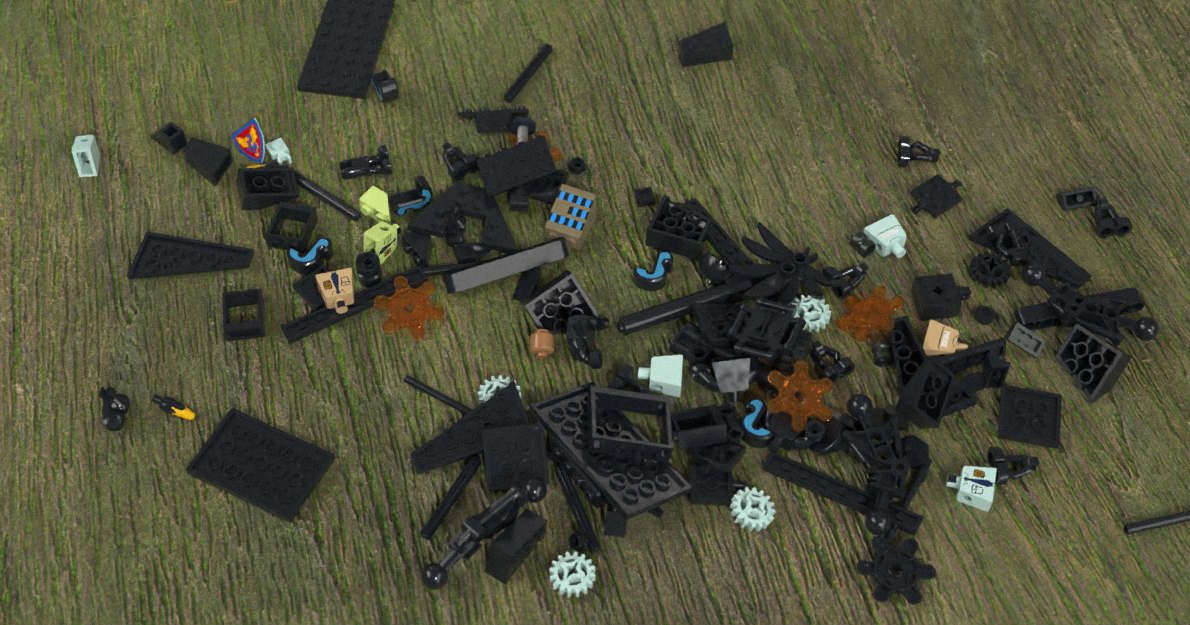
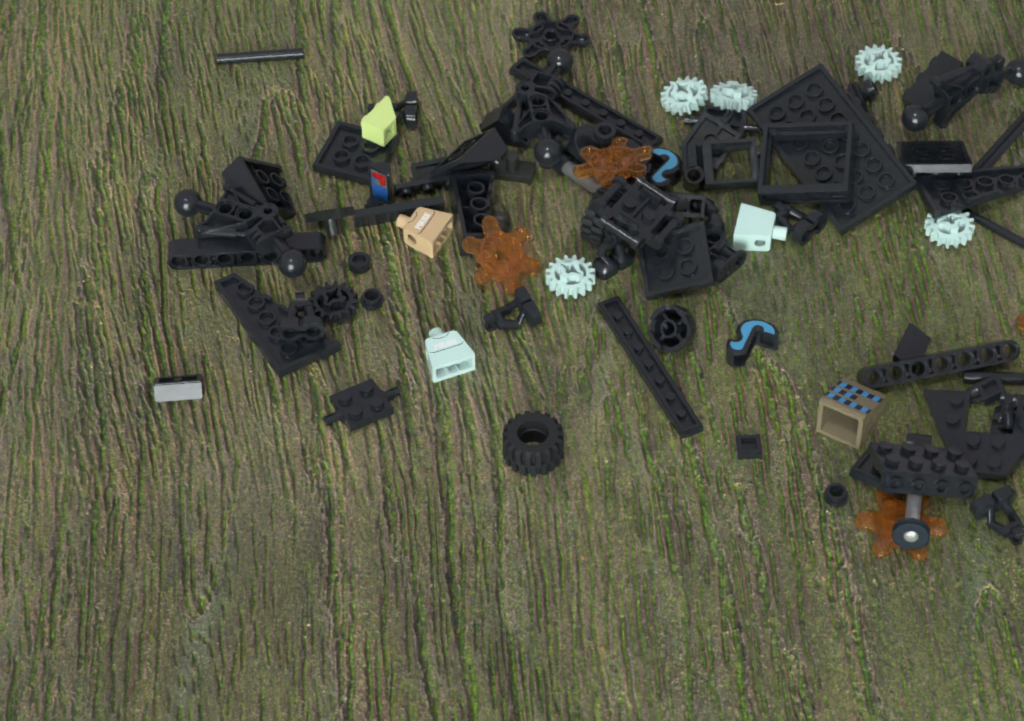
camera: 170 degrees left, 5 degrees down
black bracket [458,106,529,134] -> none
black axle [504,43,553,103] -> none
black wedge [520,270,601,334] -> none
medium nougat head [529,329,555,359] -> none
black torso [566,314,609,369] -> none
black brick [617,275,753,336] -> none
black wedge [645,194,711,260] -> none
black wedge [679,22,733,67] -> none
black plant [728,222,841,305] -> none
black piece [811,340,855,386] -> none
pearl dark grey wheel [850,232,876,258] -> none
black piece [897,136,940,168] -> none
black hinge [911,273,971,321] -> none
light aqua torso [946,466,997,512] -> none
black piece [1095,197,1133,238] -> none
none -> black plate [360,288,384,310]
none -> yellowish green slope [361,96,397,147]
none -> black tyre [502,411,564,476]
none -> light aqua gear [710,81,758,112]

